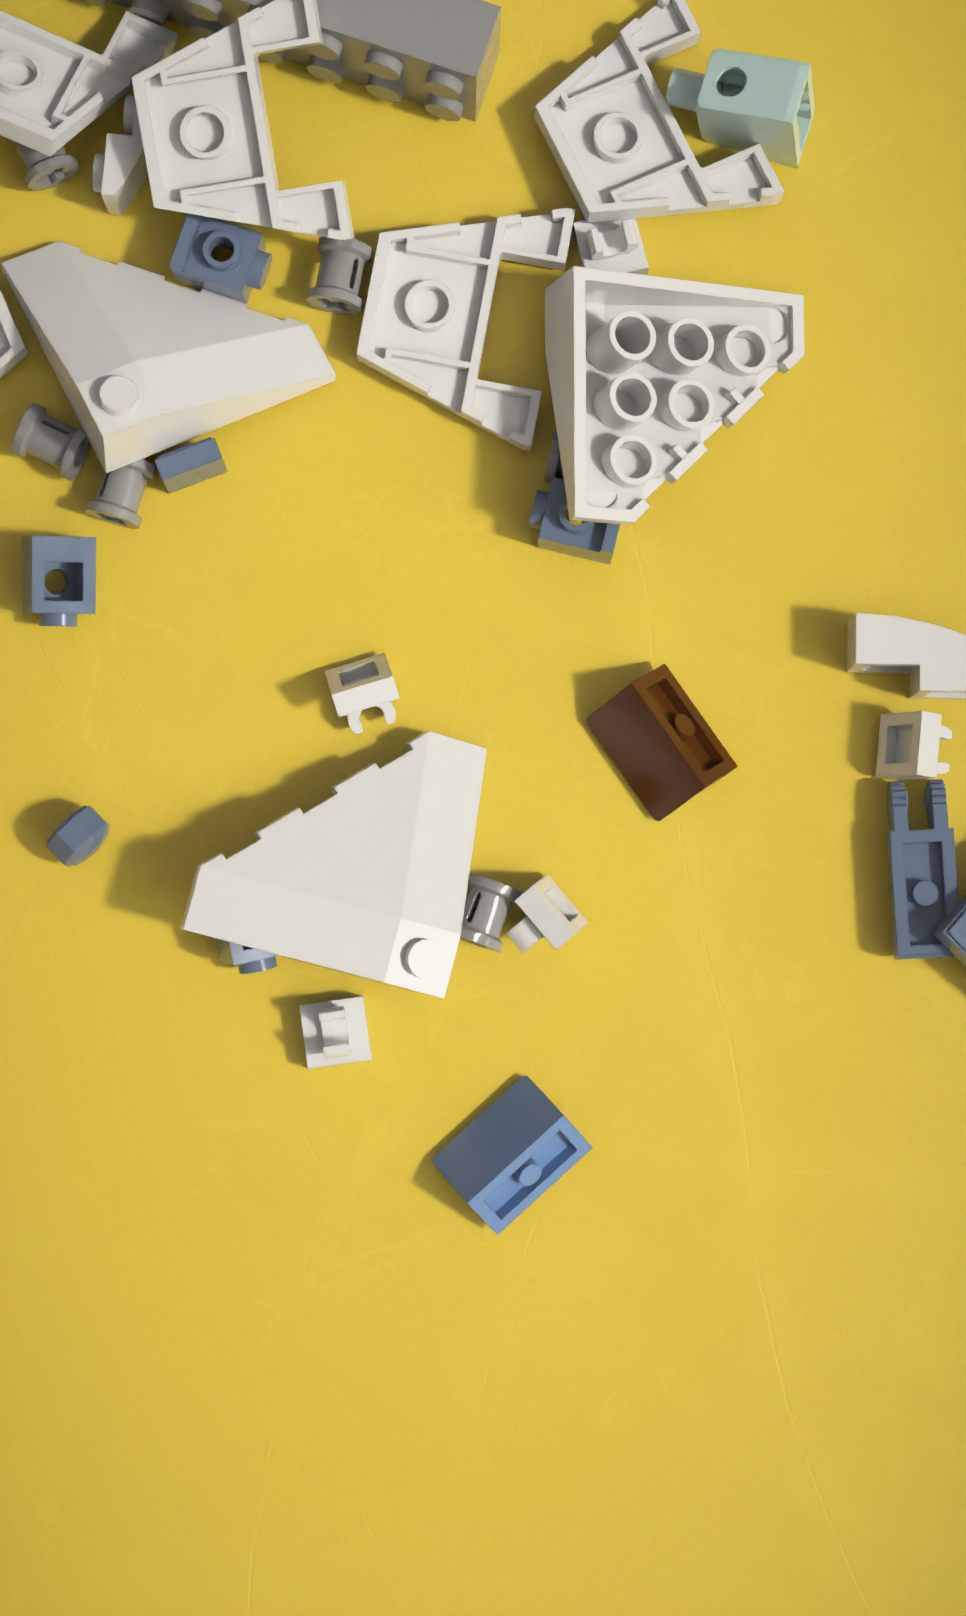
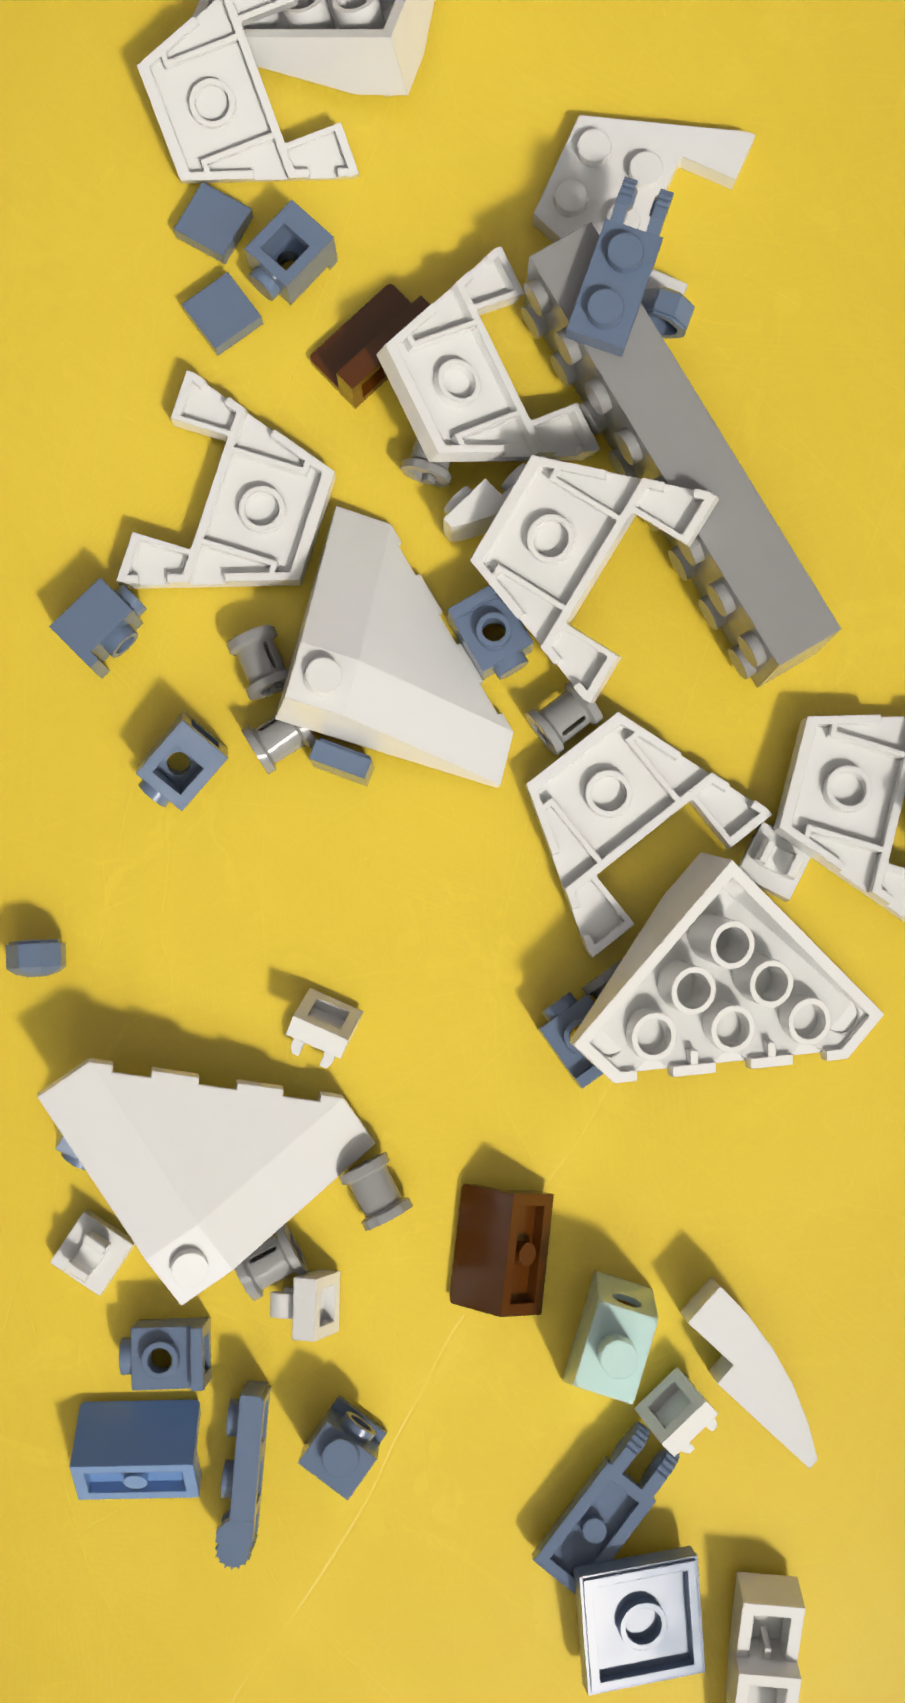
camera: 45 degrees right, 0 degrees up
none -> sand blue brick [119,1317,212,1391]
none -> sand blue hinge [215,1380,271,1570]
none -> sand blue brick [298,1395,387,1500]
none -> light grey bush [339,1152,413,1231]
none -> light aqua torso [562,1270,658,1404]

